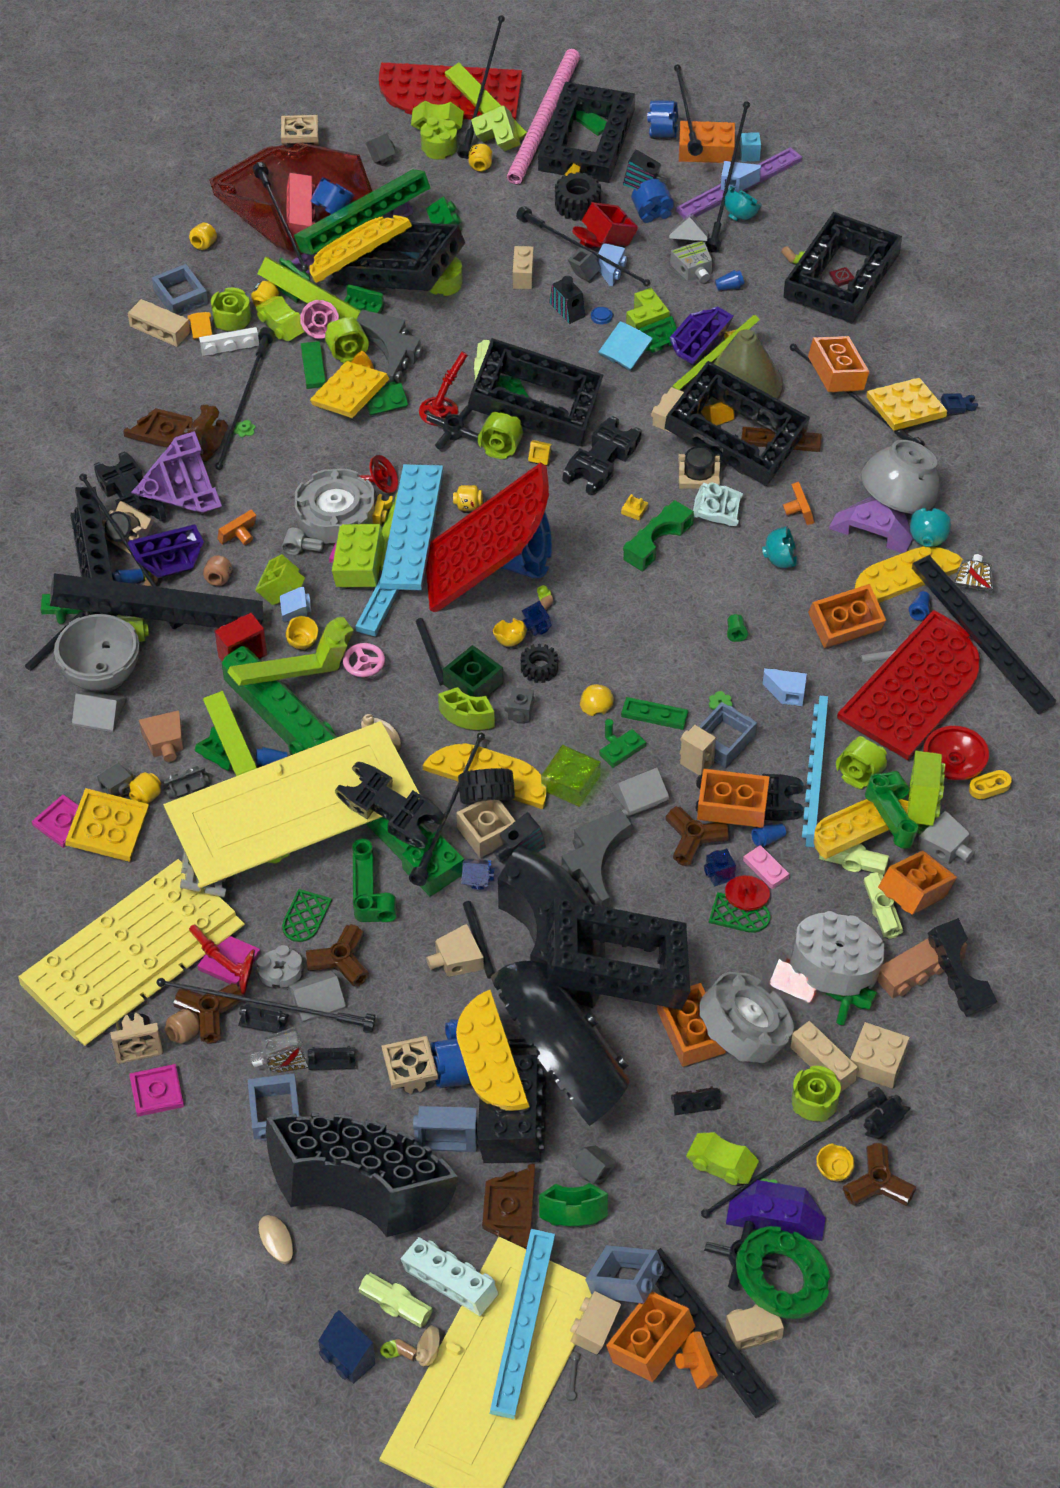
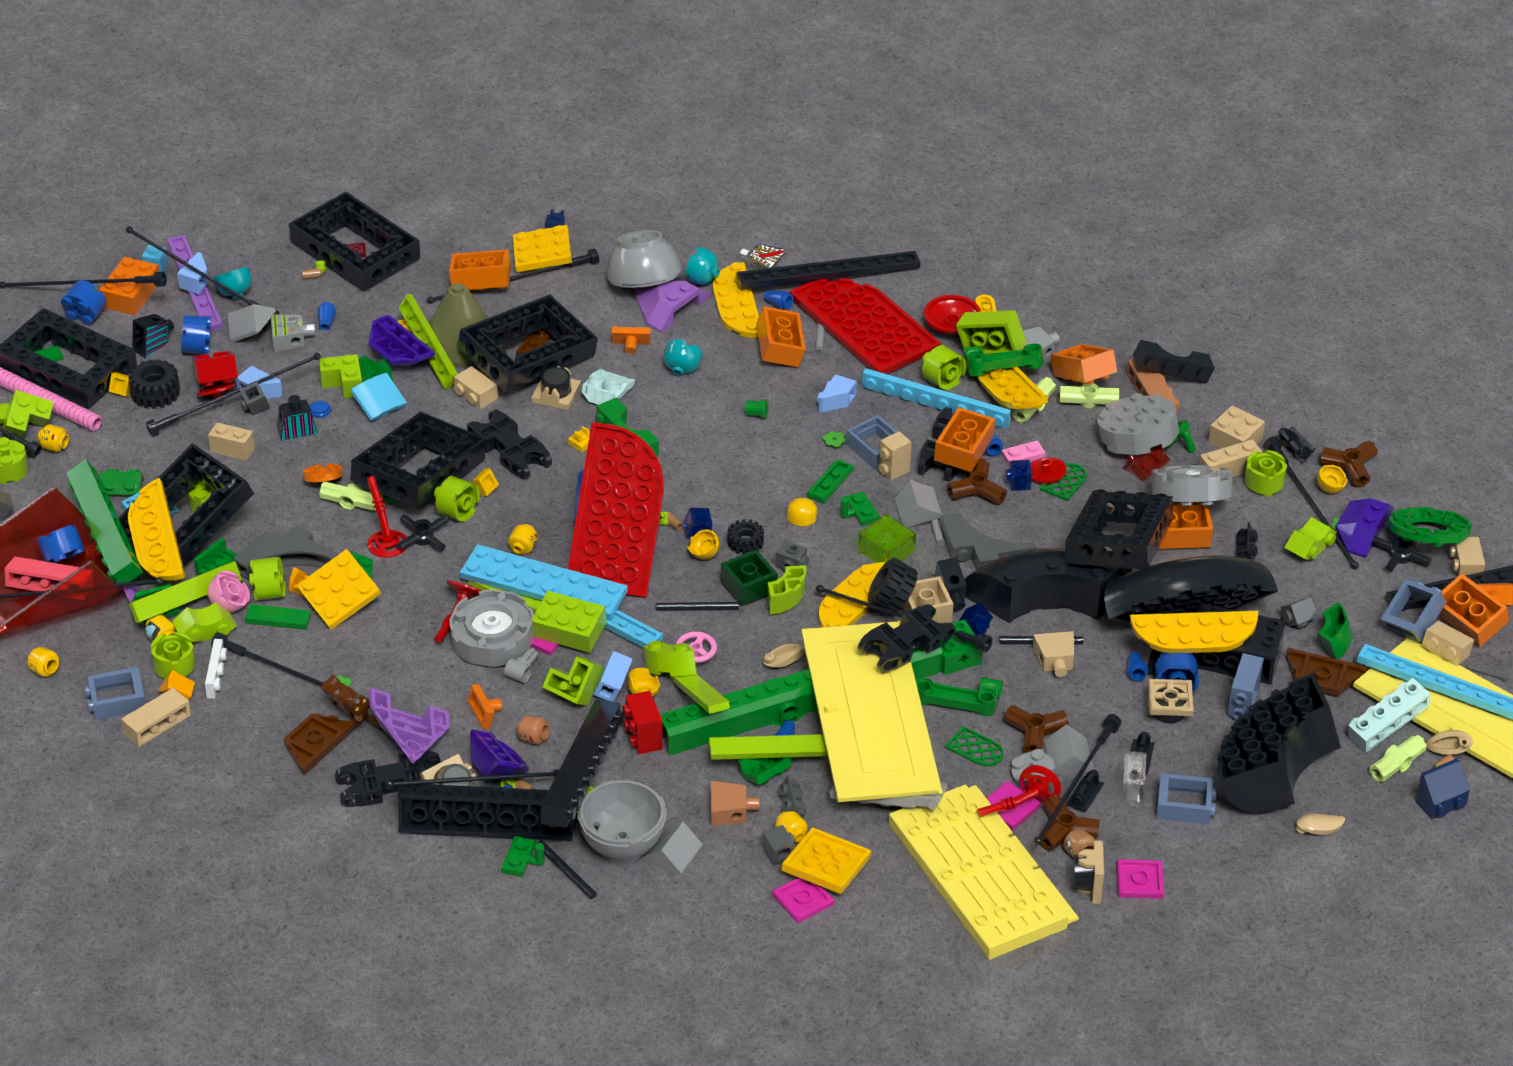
camera: 75 degrees left, 10 degrees down
none -> orange tile [303,463,343,482]

